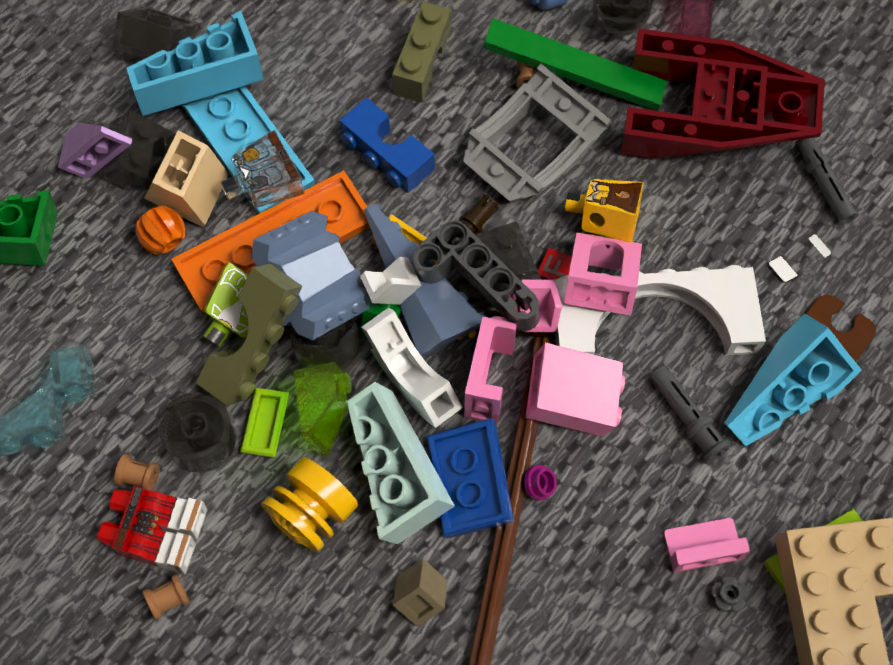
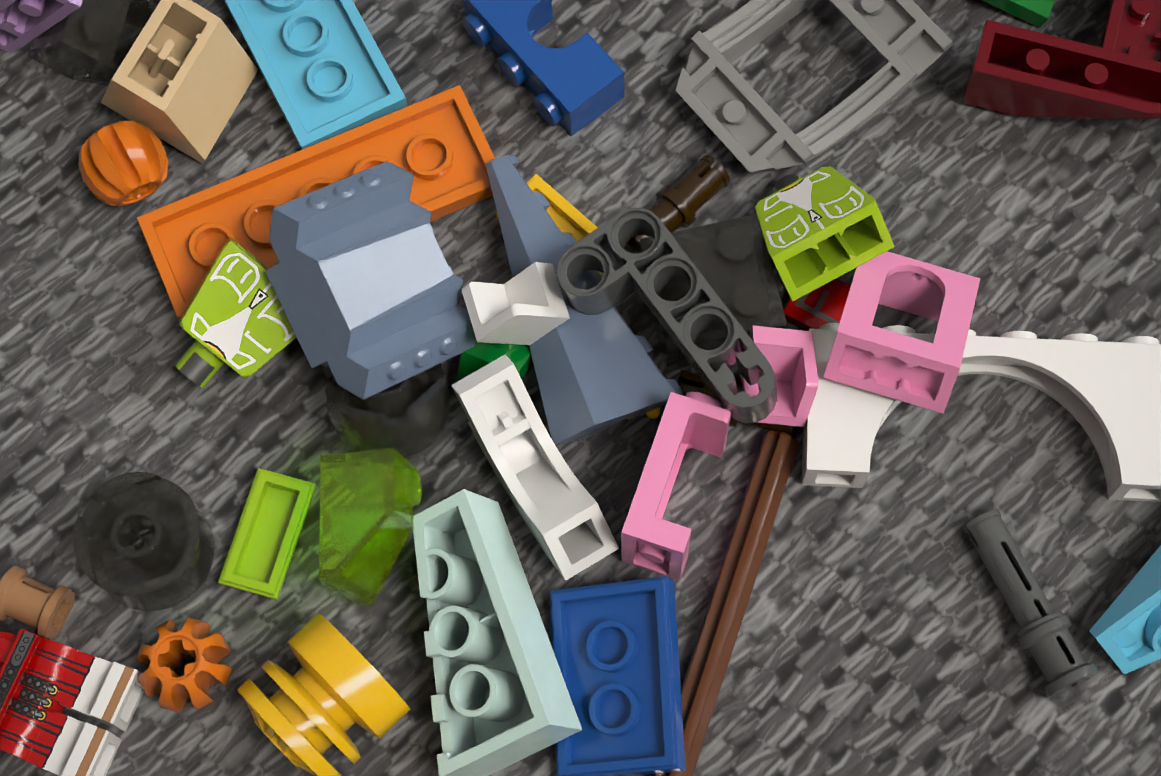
camera: 10 degrees right, 5 degrees up
olive arch [196,264,302,406] -> none
clear torso [220,130,304,208] -> none
magenta plate [524,465,557,501] -> none
bright pink brick [525,343,625,436] -> none
yellow torso [565,179,644,243] -> none
none -> orange piece [137,618,232,713]
none -> lime torso [755,166,895,302]

